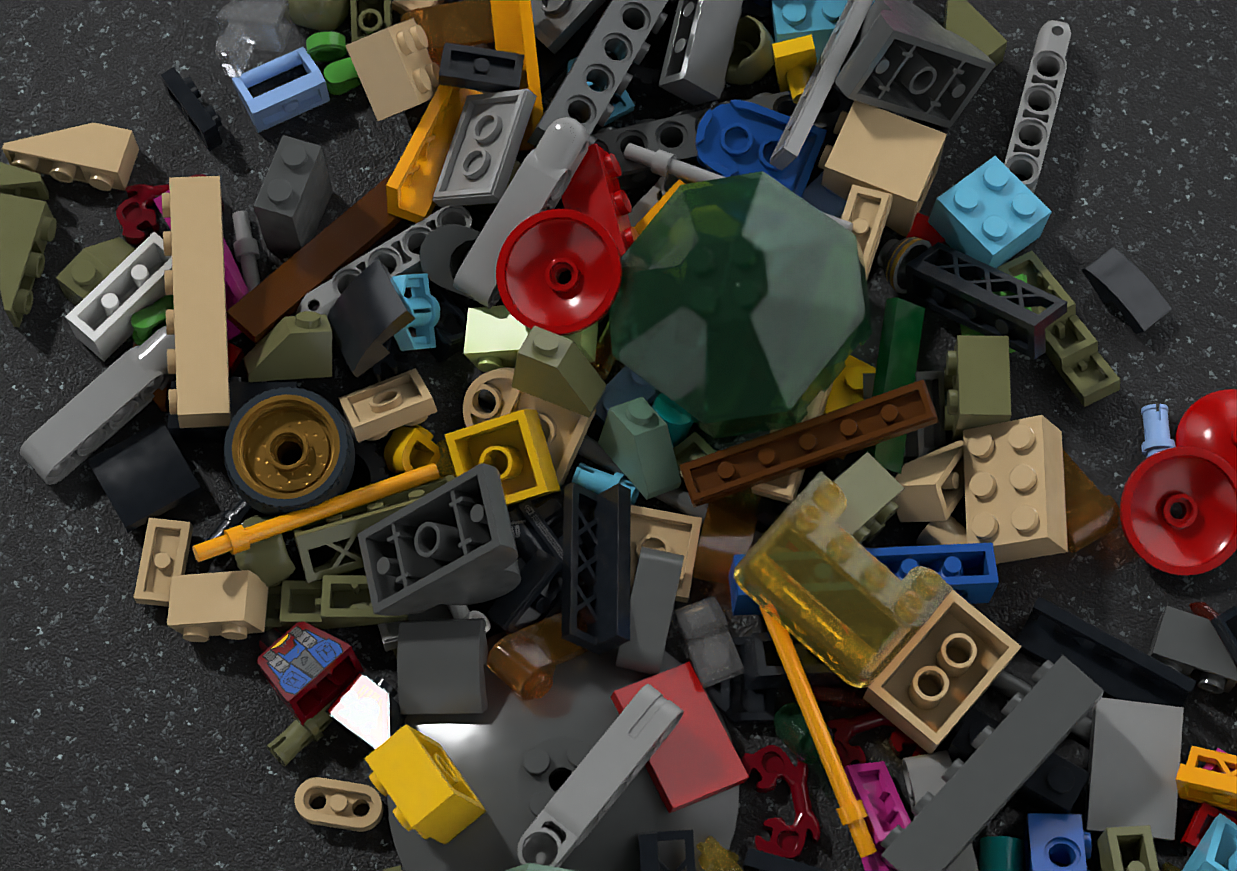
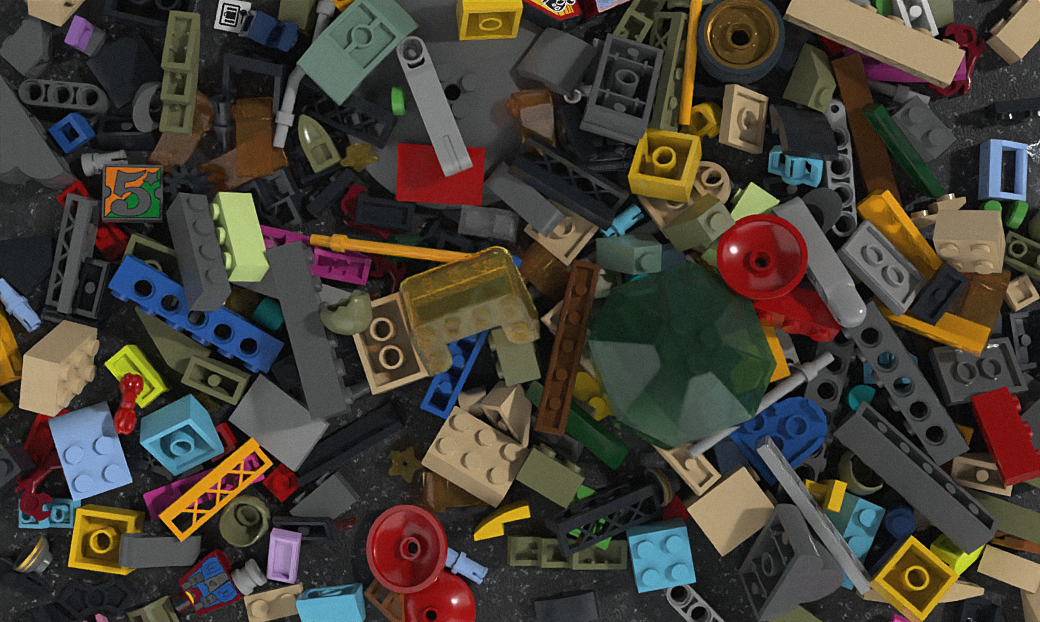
camera: 120 degrees right, 20 degrees up
none -> red plate [262,463,300,503]
none -> olive hair [320,290,373,335]
none -> black tile [354,195,416,232]
none -> clear yellow plate [388,445,424,483]
none -> bright green tile [391,86,407,115]
none -> yellow slope [474,498,531,541]
none -> teal brick [841,384,876,411]
none -> dark green tile [860,103,945,199]
none -> tan slope [911,193,966,229]

